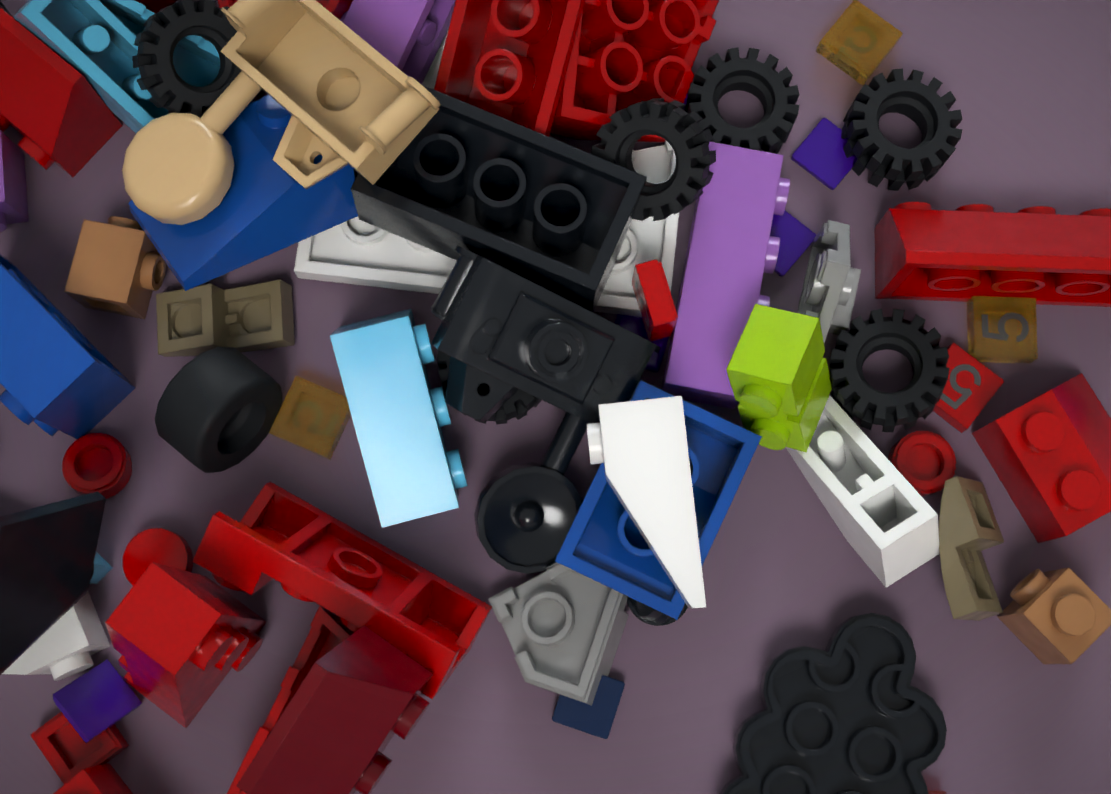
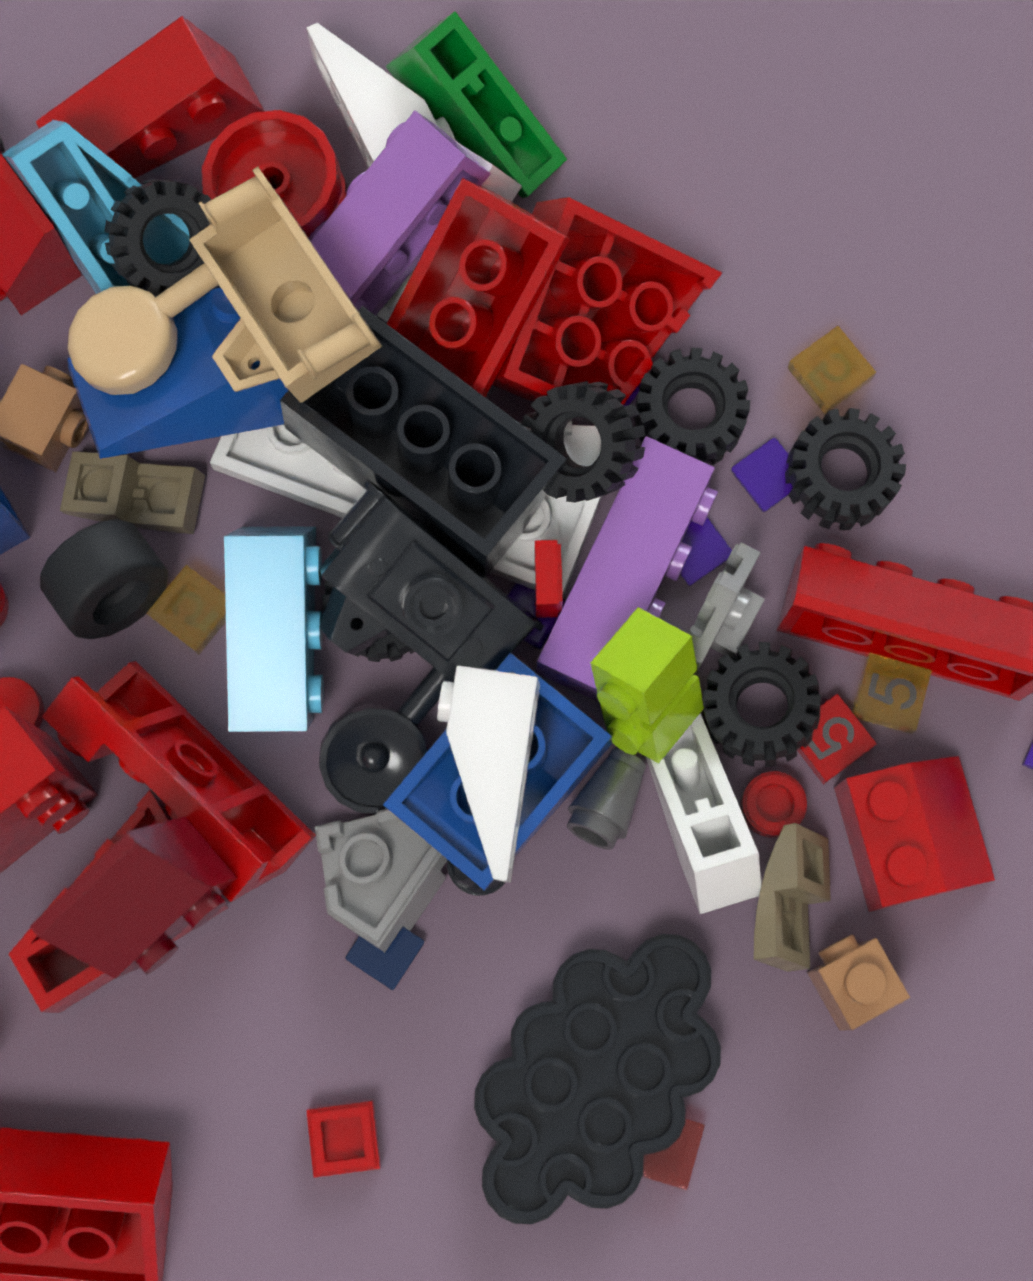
camera: 15 degrees right, 0 degrees up
none -> flat silver cone [567,749,646,850]

